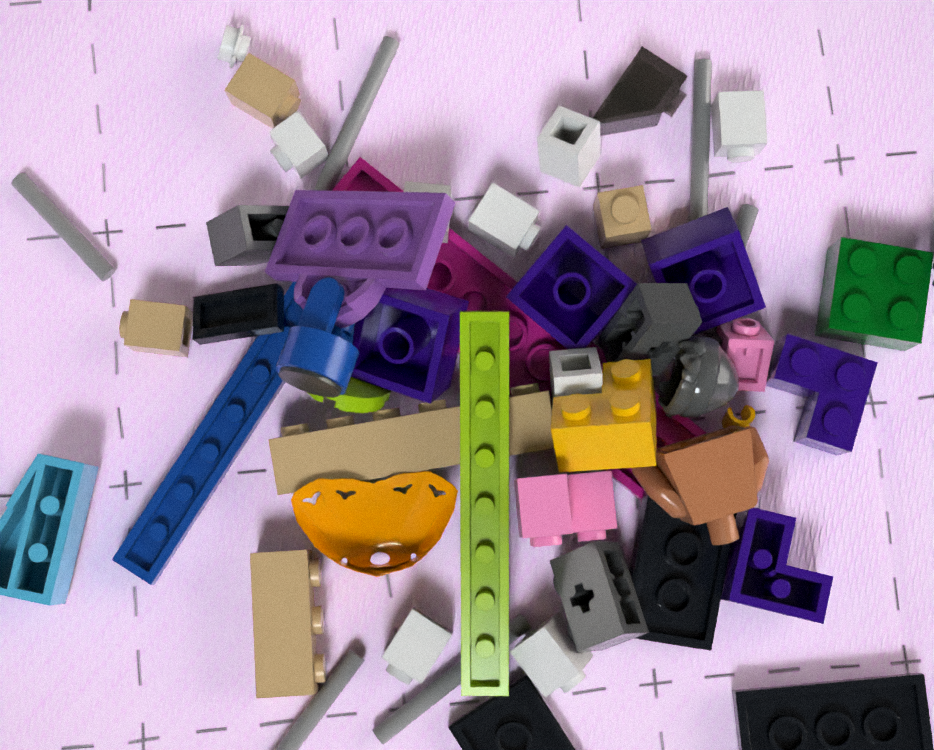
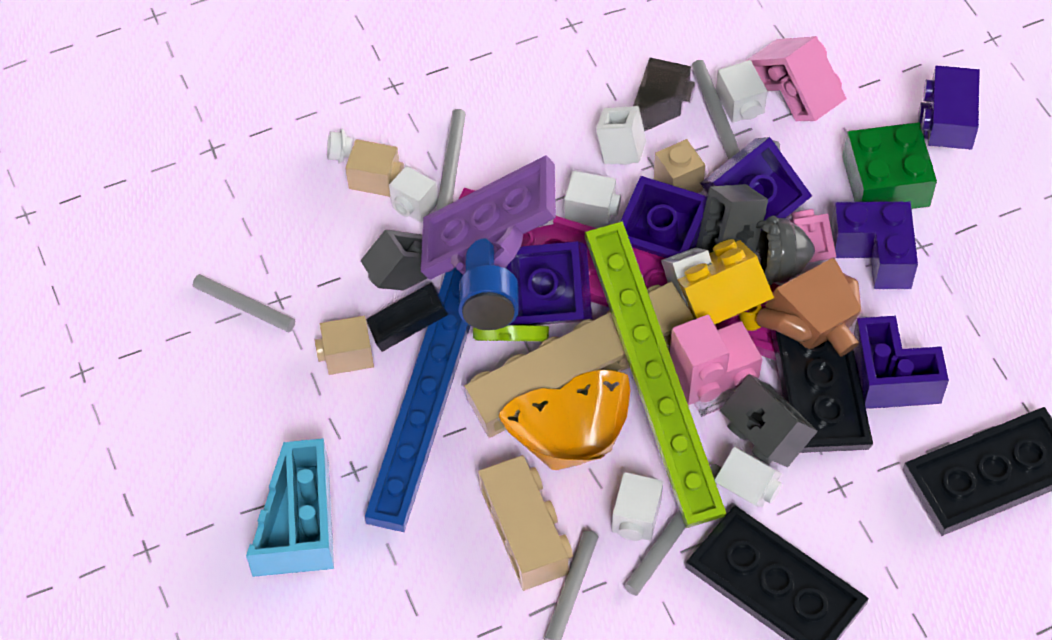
camera: 15 degrees left, 25 degrees down
none -> bright pink brick [746,36,847,121]

